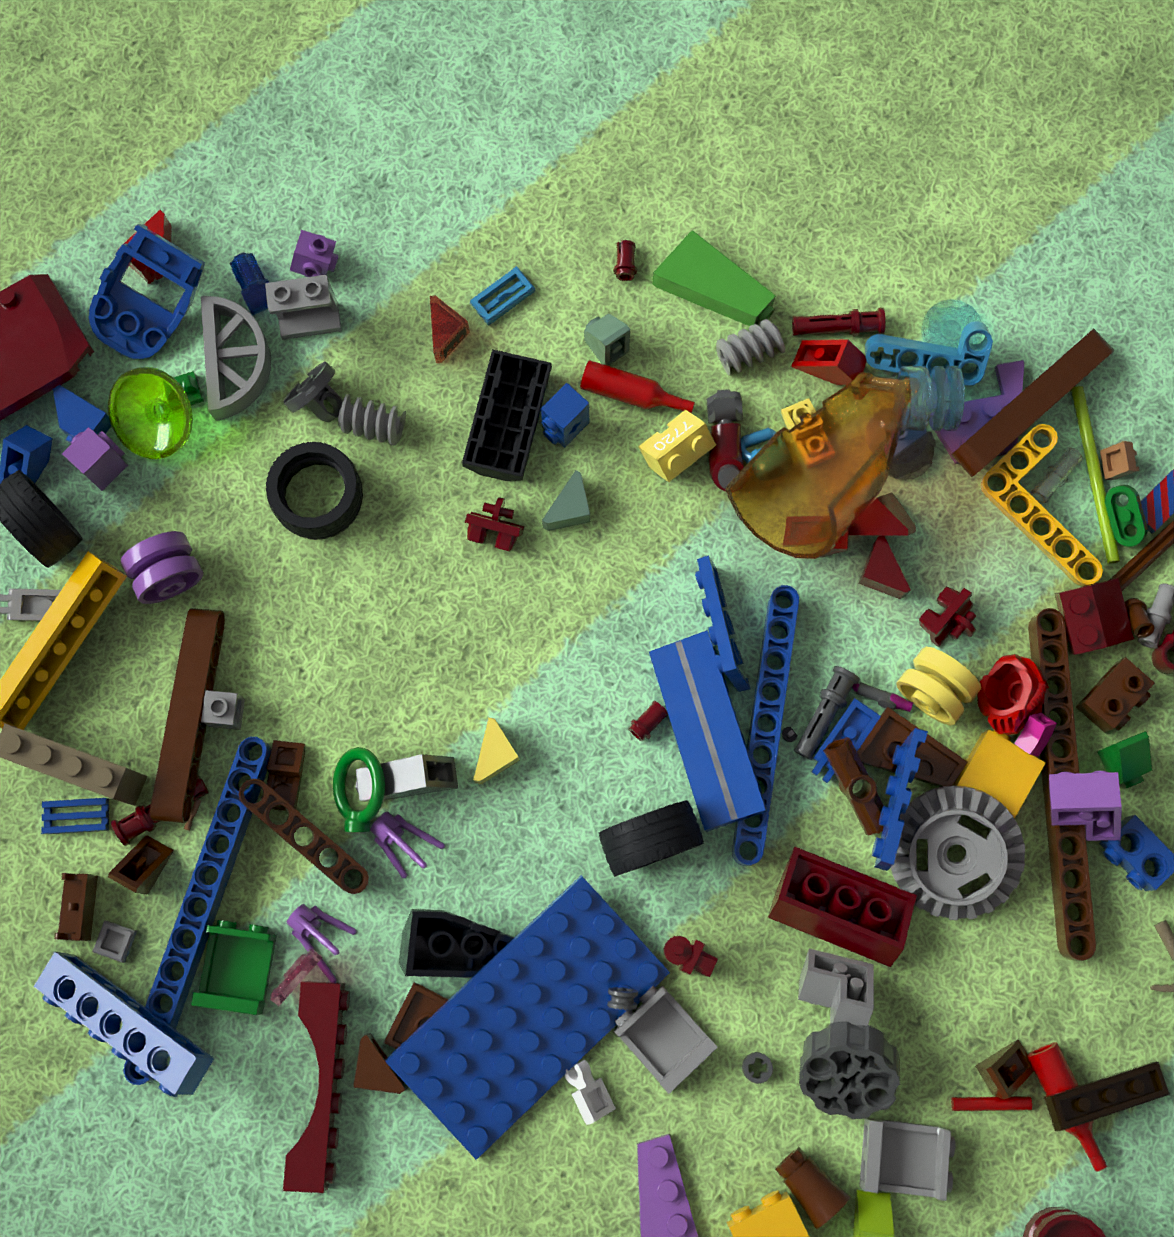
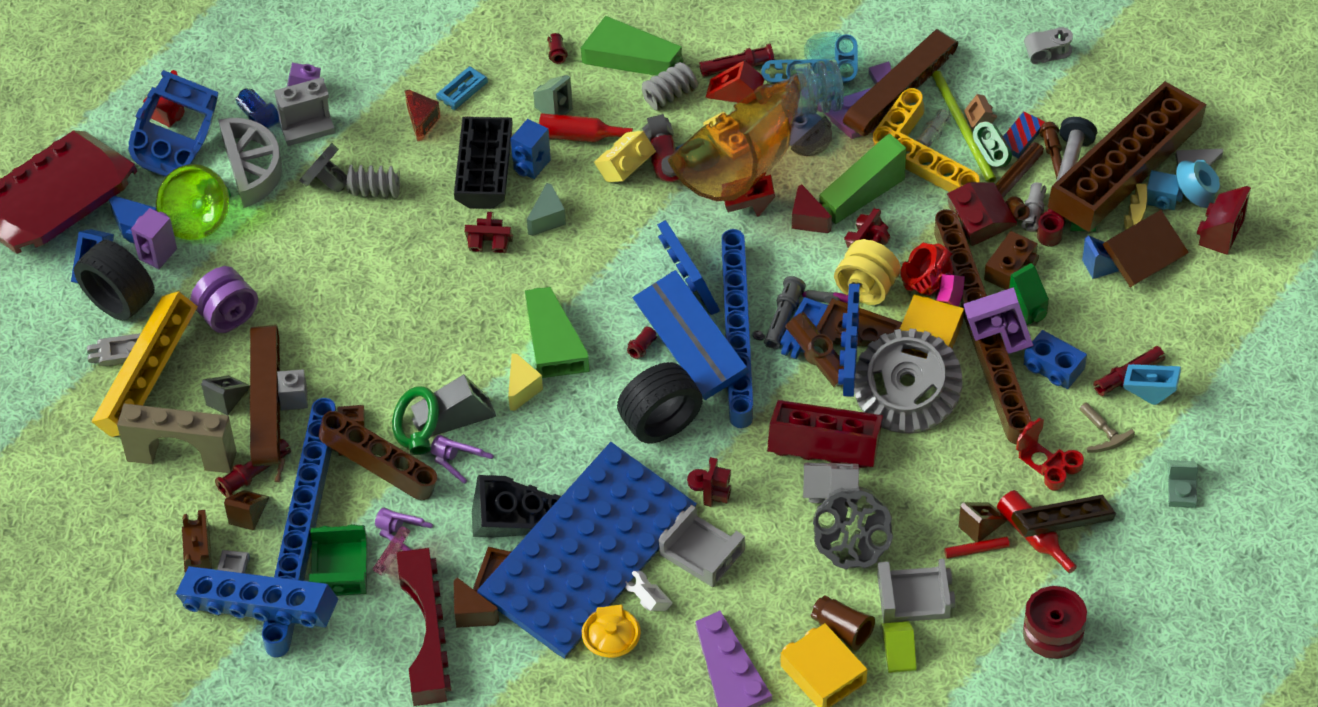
camera: 10 degrees left, 25 degrees down
blue tile [41,798,109,834] -> none
black tyre [266,441,363,540] -> none
dark grey bush [607,987,638,1010] -> none
dark grey bush [742,1052,773,1084] -> none
dark red slope [849,492,916,536] -> none
none -> dark grey slope [201,375,250,415]
none -> bright green slope [525,287,590,378]
none -> yellow piece [582,604,641,658]
none -> bright green slope [819,133,906,224]
none -> red piece [1016,418,1084,491]

